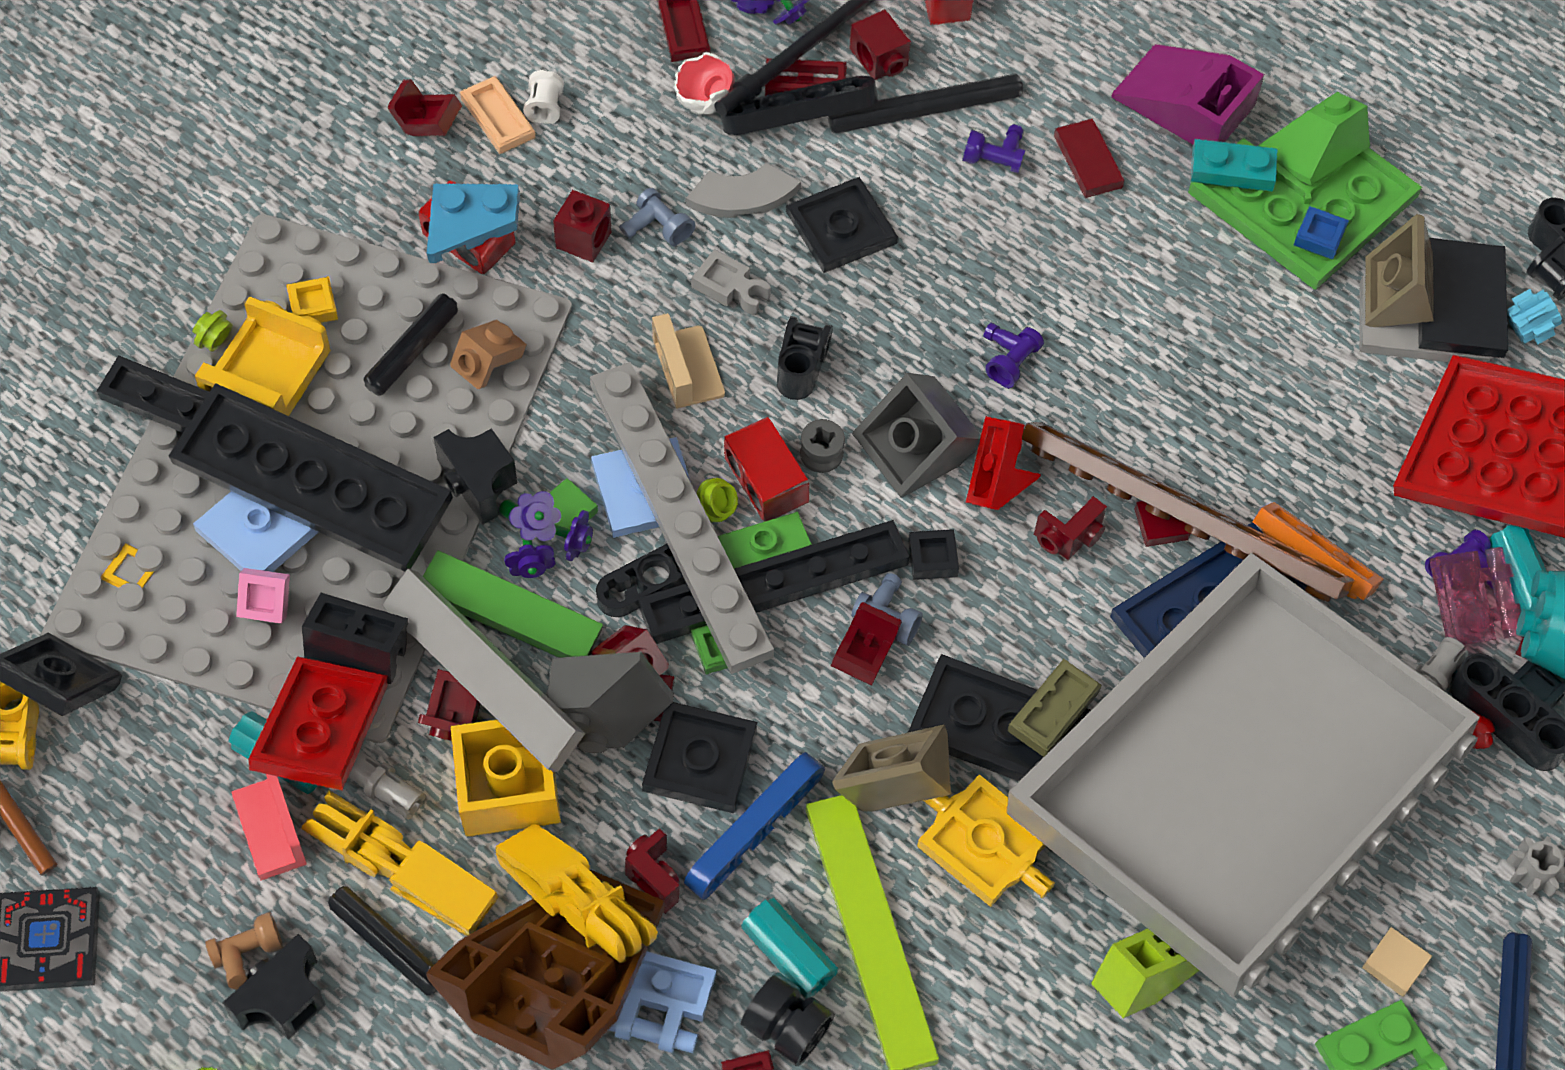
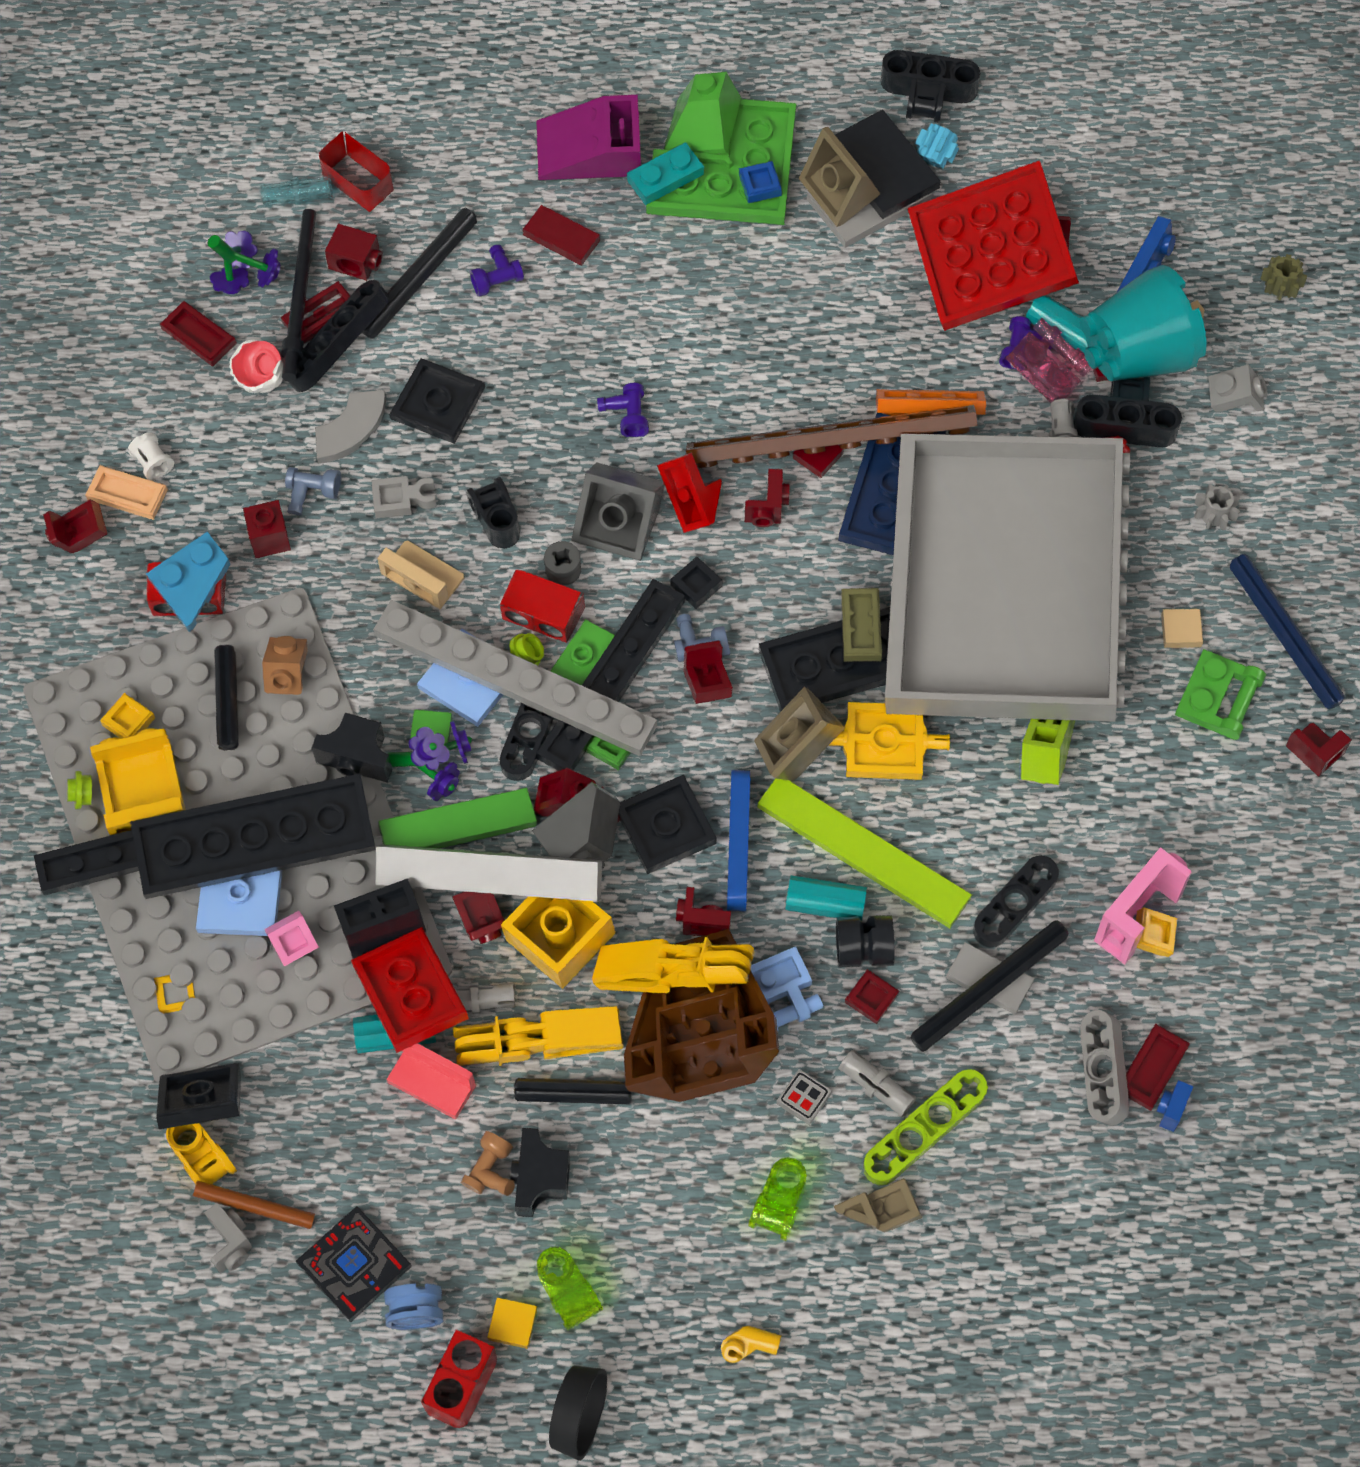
camera: 35 degrees left, 5 degrees up
none -> medium blue wheel [384,1283,444,1330]

